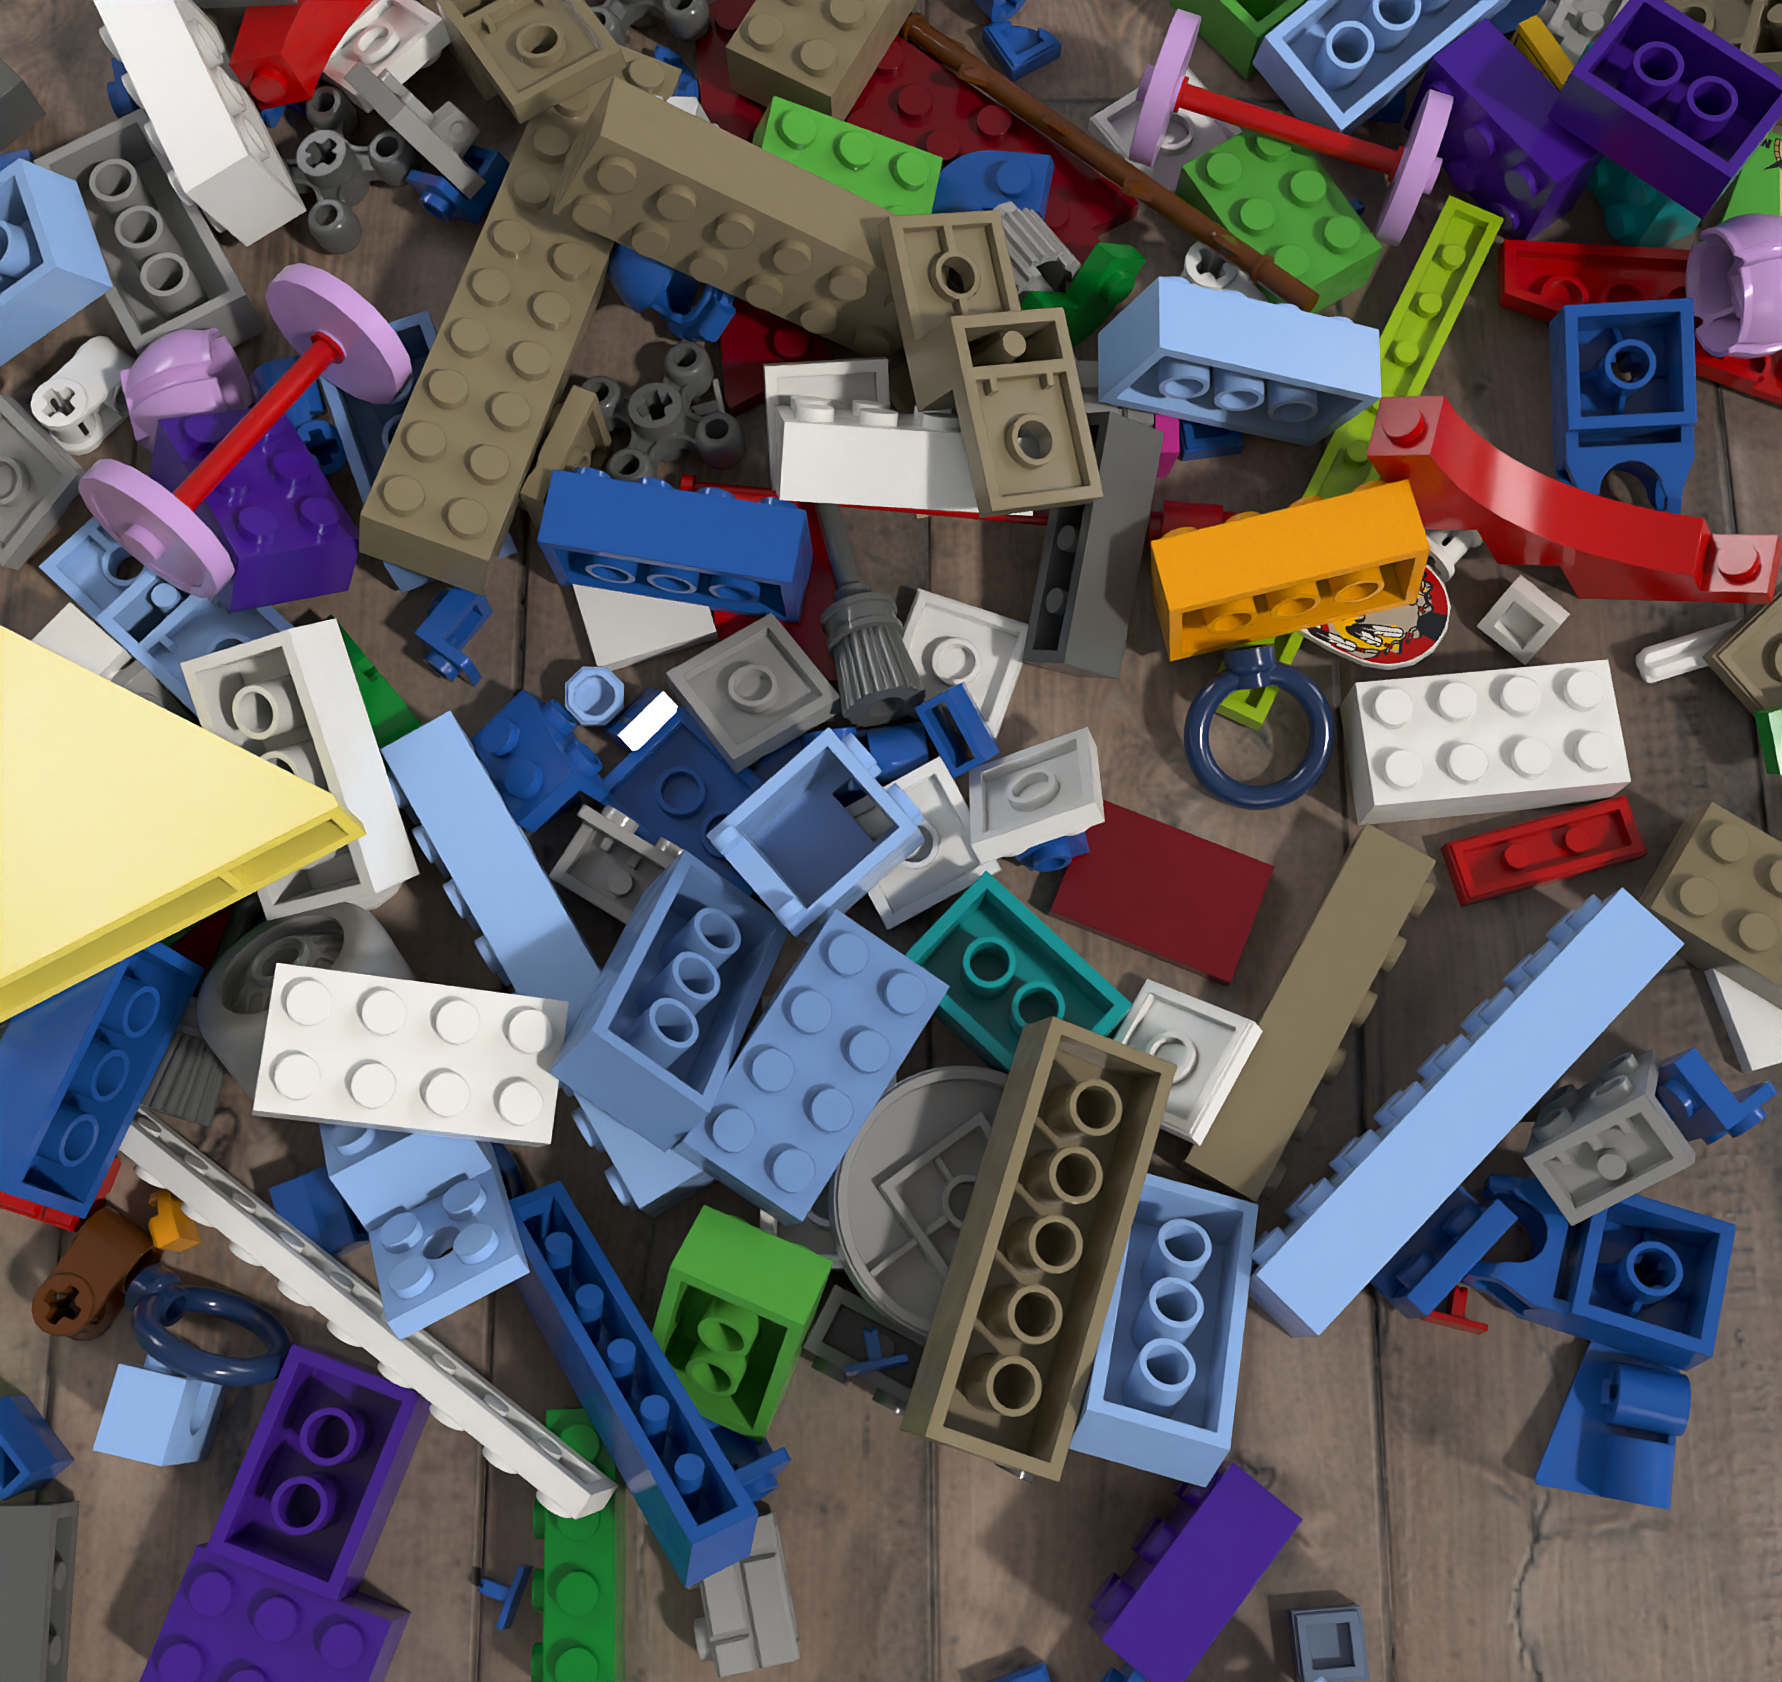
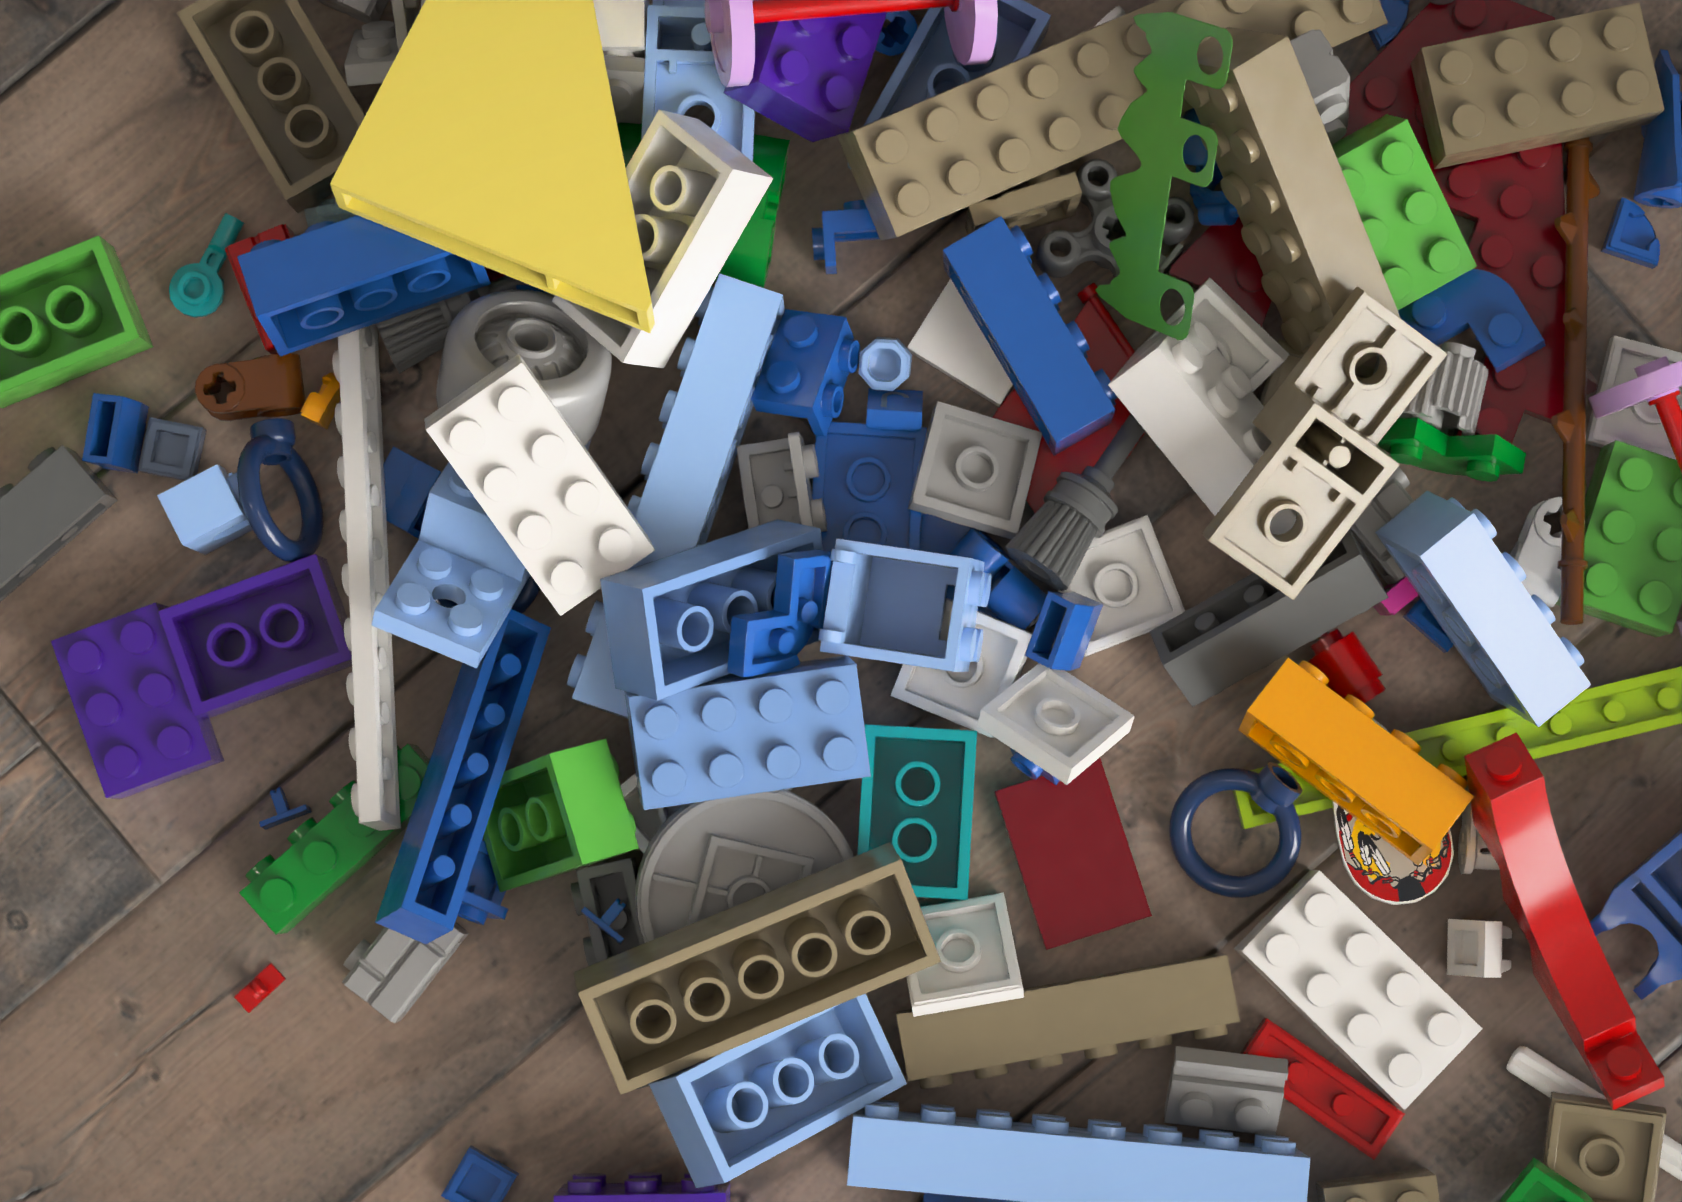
camera: 55 degrees right, 10 degrees up
none -> sand blue tile [138,417,207,481]
none -> blue plate [727,549,833,677]
none -> bright green piece [1095,12,1233,340]
none -> light grey plate [1164,1046,1288,1136]

